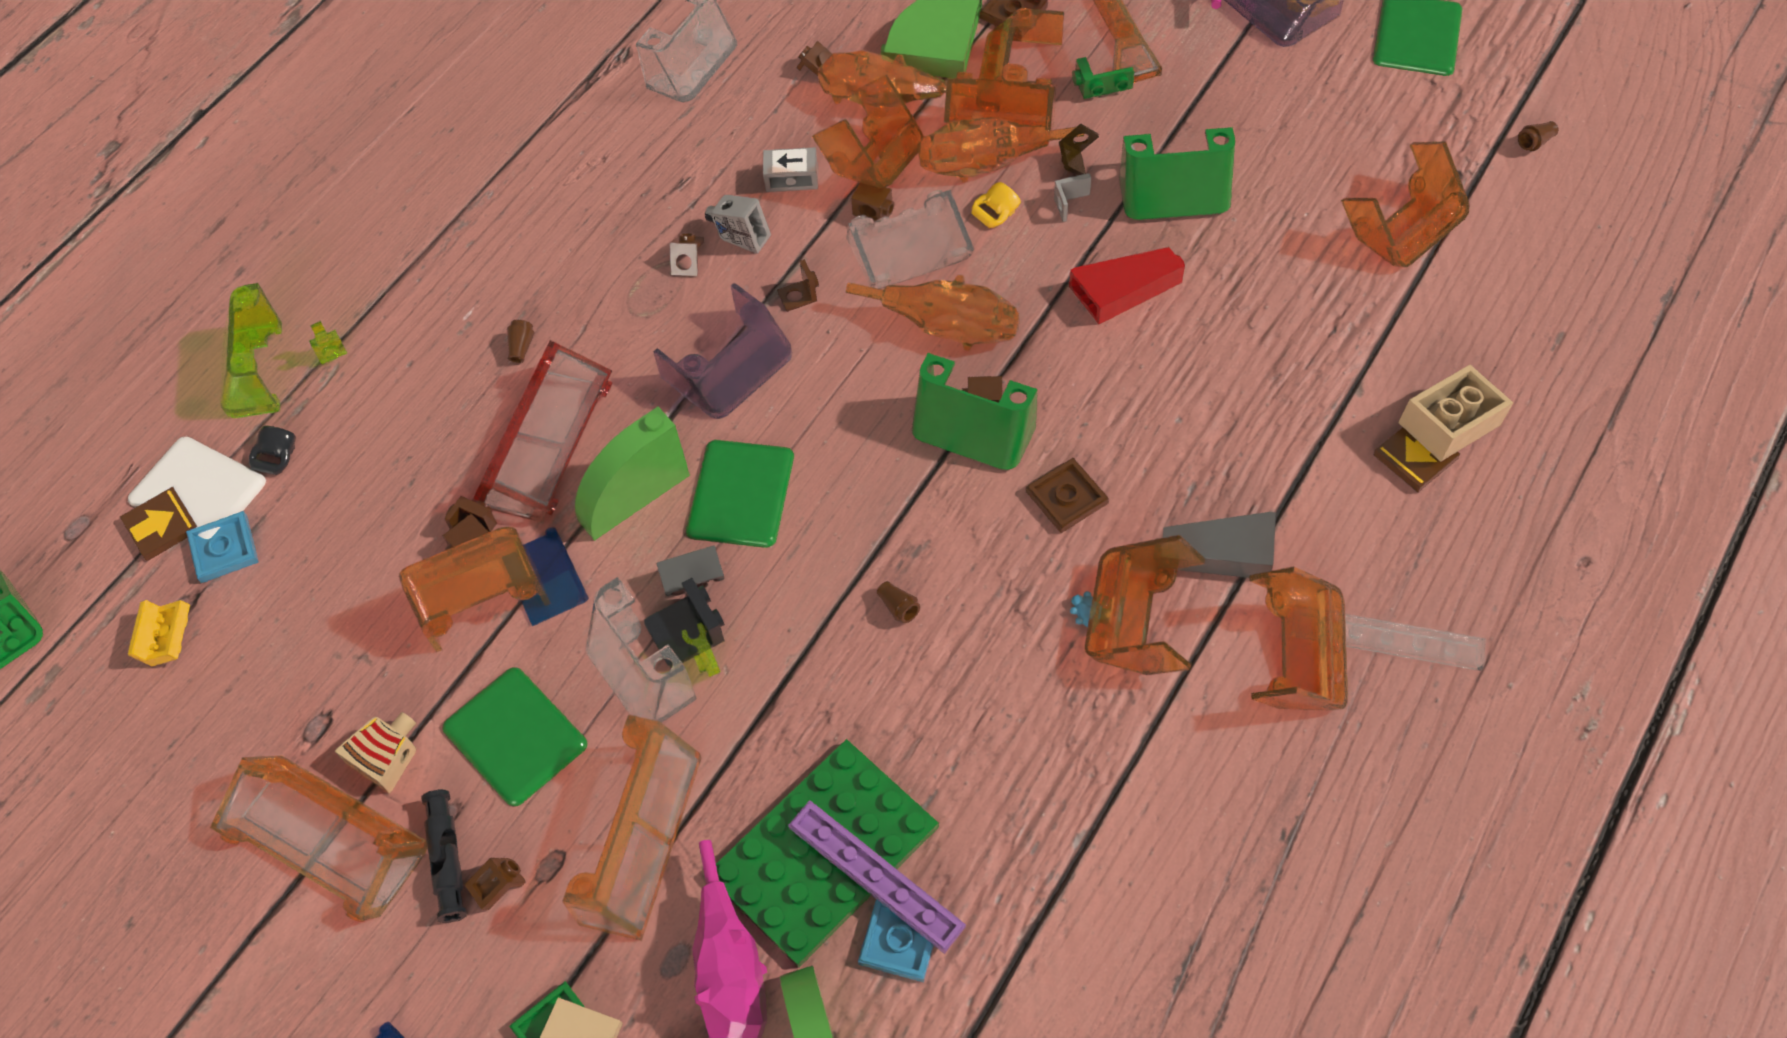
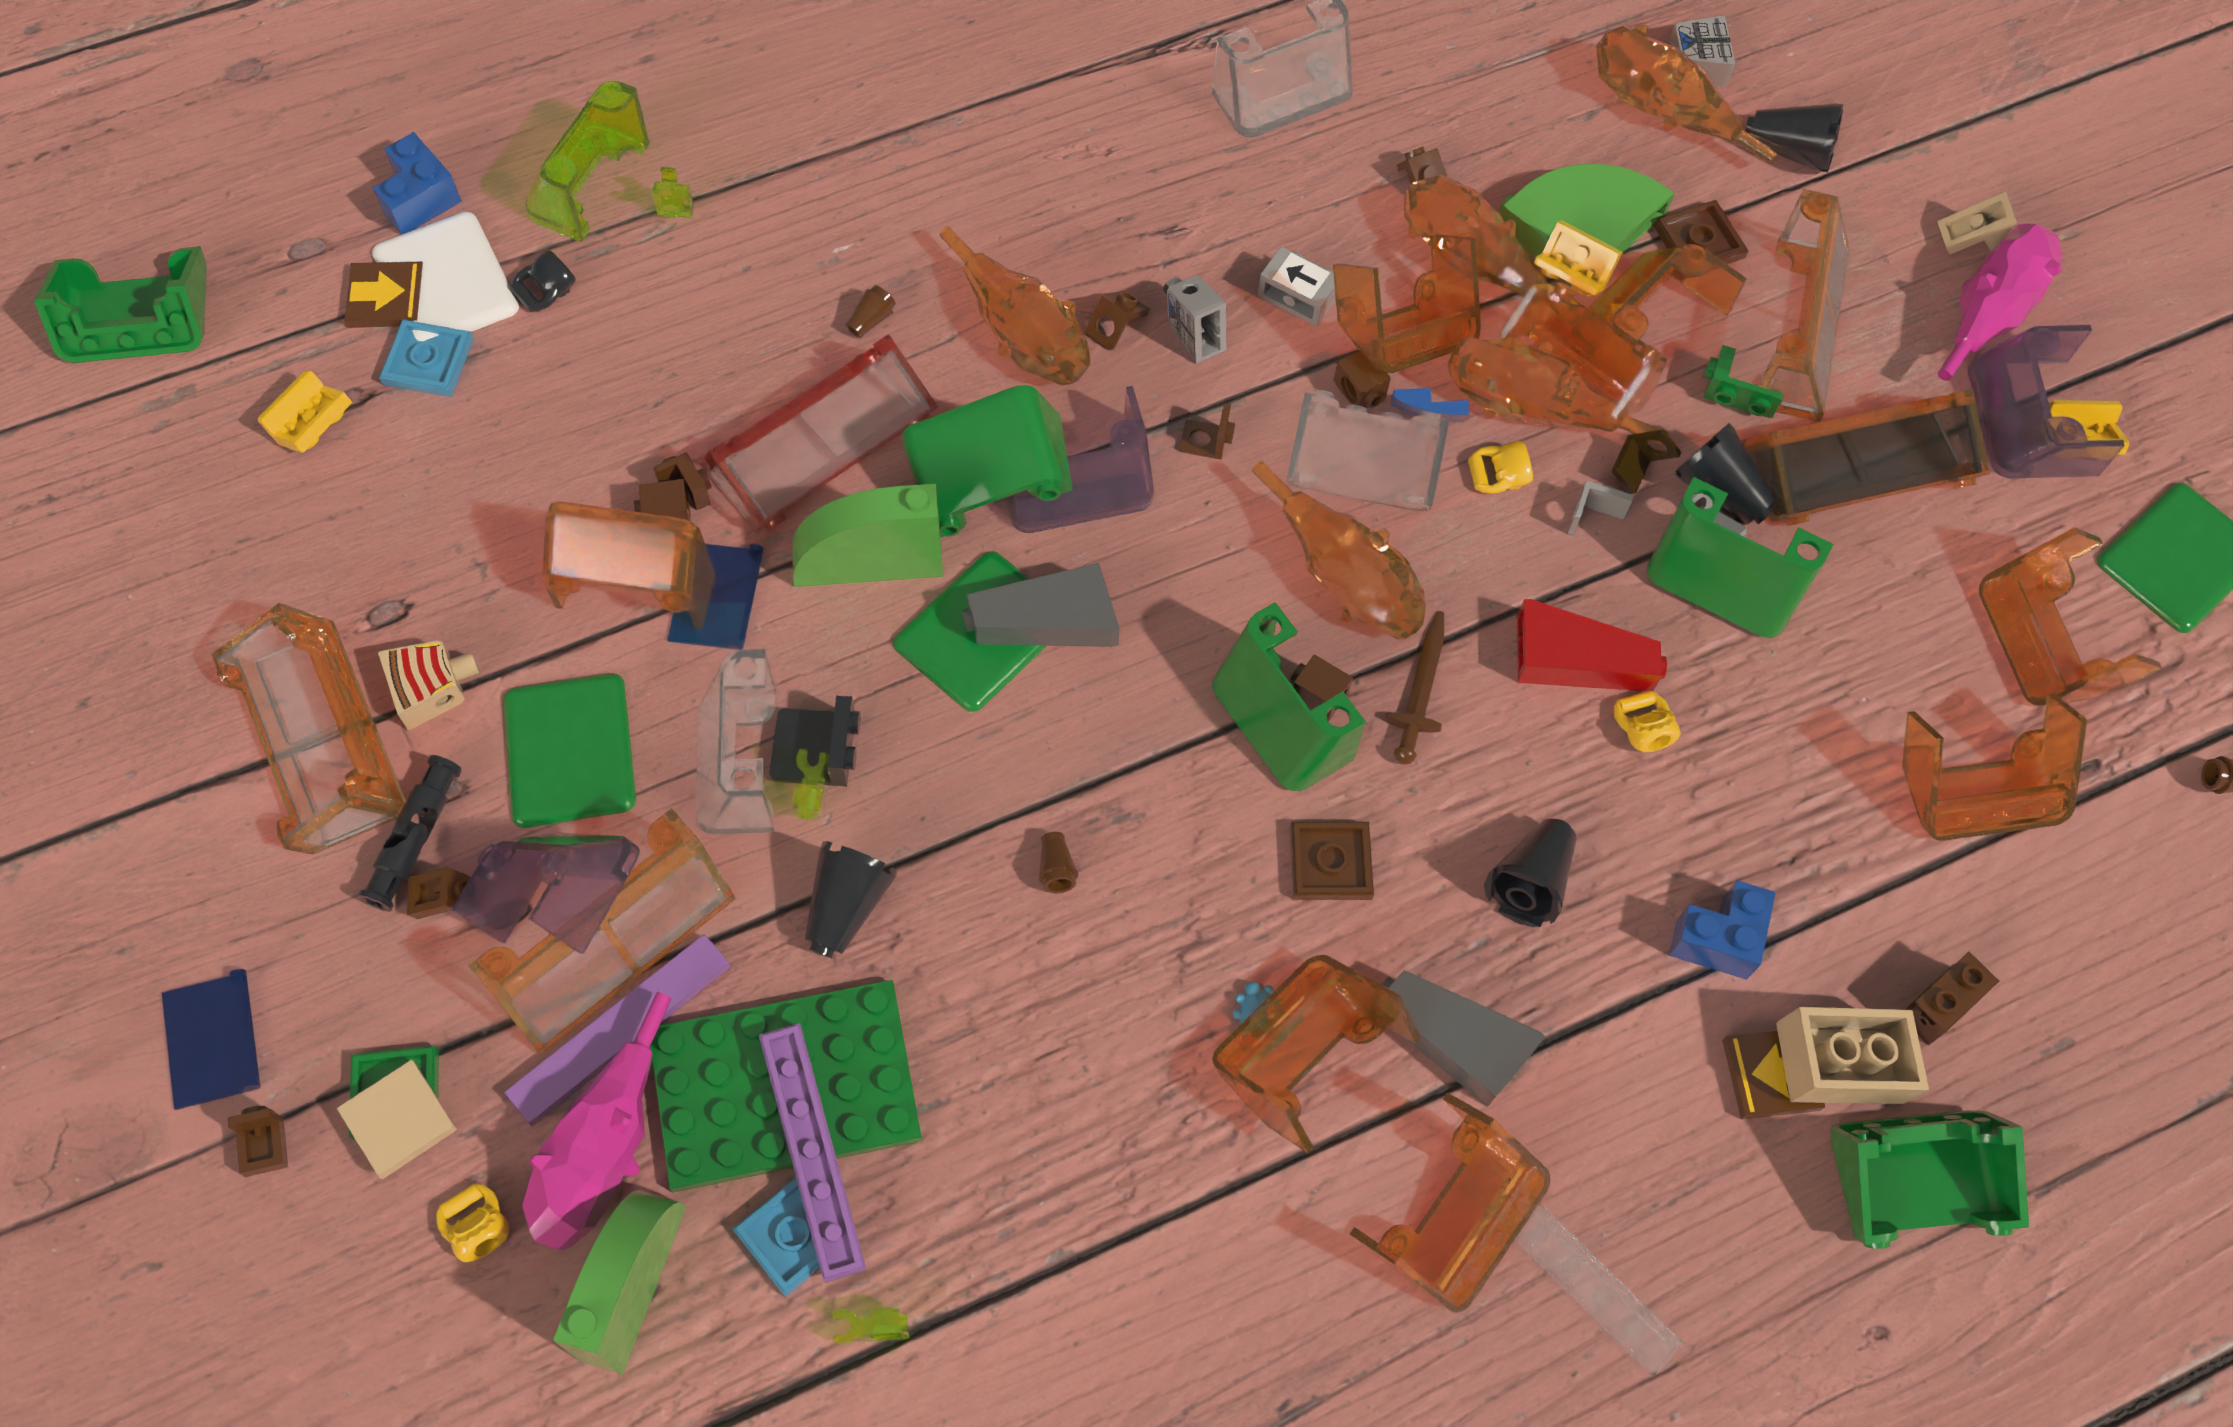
camera: 25 degrees right, 5 degrees up
dark grey hinge [656,545,725,596] -> none
none -> blue brick [373,132,462,235]
none -> windscreen [451,832,640,954]
none -> medium lavender tile [504,934,731,1126]
none -> black cone [805,841,898,959]
none -> clear neon green plate [833,1308,910,1346]
none -> green windscreen [902,385,1073,538]
none -> clear orange piece [940,226,1091,386]
none -> dark grey slope [962,563,1119,647]
none -> reddish brown sword [1385,611,1444,765]
none -> blue slope [1391,388,1469,422]
none -> black cone [1484,818,1577,927]
none -> yellow bracket [1534,220,1623,296]
none -> yellow piece [1613,690,1681,752]
none -> blue brick [1669,880,1776,980]
none -> black cone [1674,423,1775,524]
none -> clear smoke windscreen [1741,389,1990,526]
none -> green windscreen [1830,1110,2029,1249]
none -> reddish brown hinge [1905,951,2000,1045]
none -> clear orange windscreen [1979,527,2162,707]

